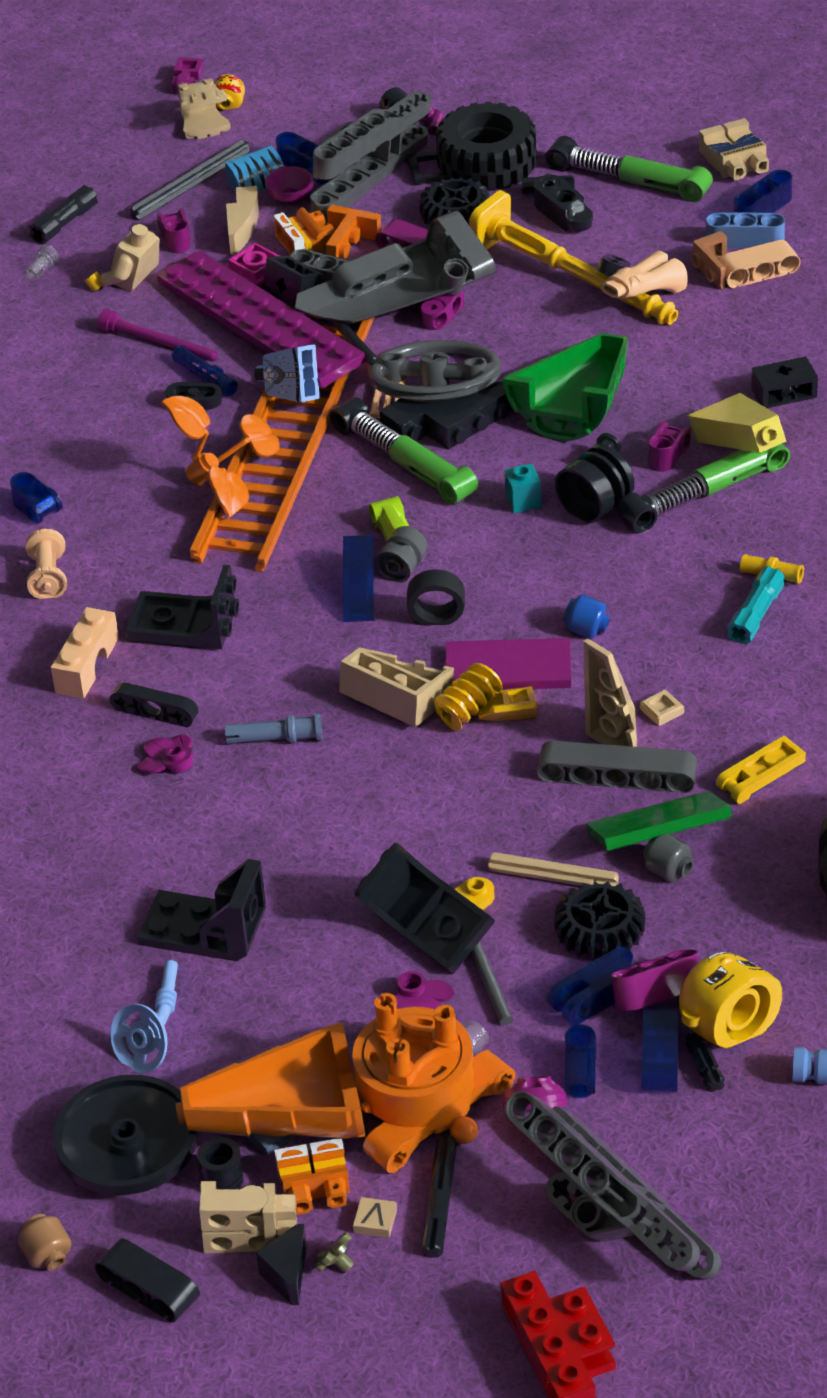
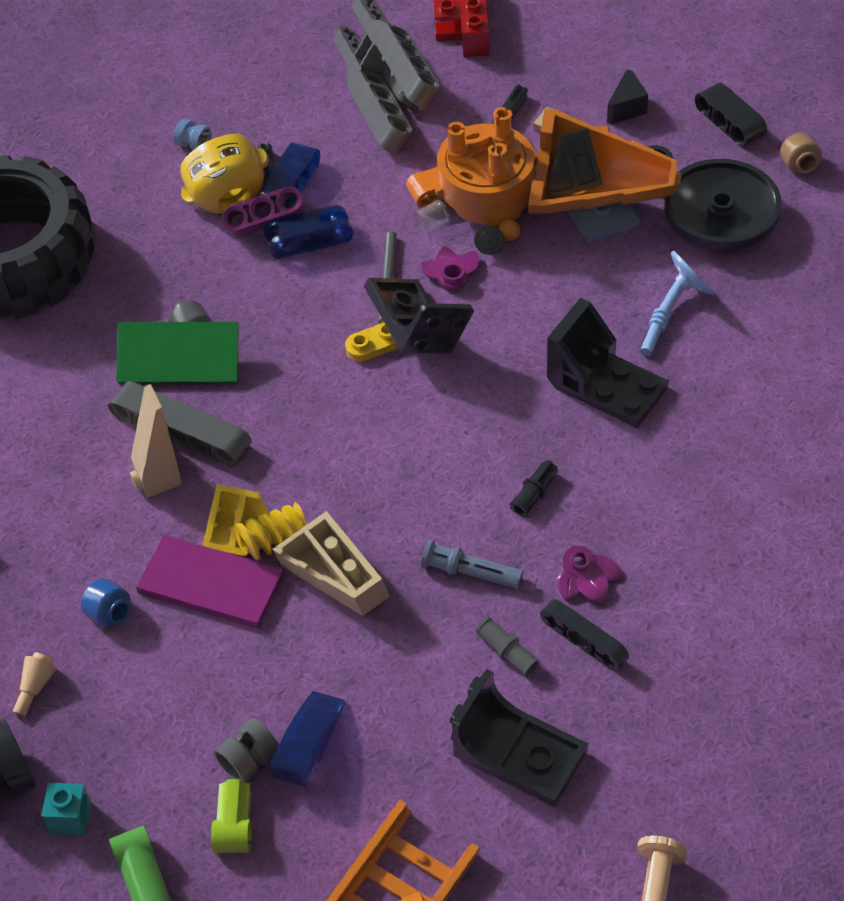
camera: 160 degrees left, 10 degrees up
light nougat arch [51,607,119,699] -> none
tan hips [200,1181,297,1253] -> none
olive plant [314,1232,354,1273] -> none
black tyre [406,569,465,626] -> none
tan axle [488,852,619,886] -> none
magenta piece [503,1076,568,1110] -> none
black gear [554,880,646,961] -> none
clear blue piece [564,1024,597,1098] -> none
tan tile [640,689,684,726] -> none
yellow plate [716,735,806,804] -> none
none -> light nougat cone [12,653,57,717]
none -> dark grey pin [475,617,540,677]
none -> black axle [509,460,558,517]
none -> black wing [548,128,603,199]

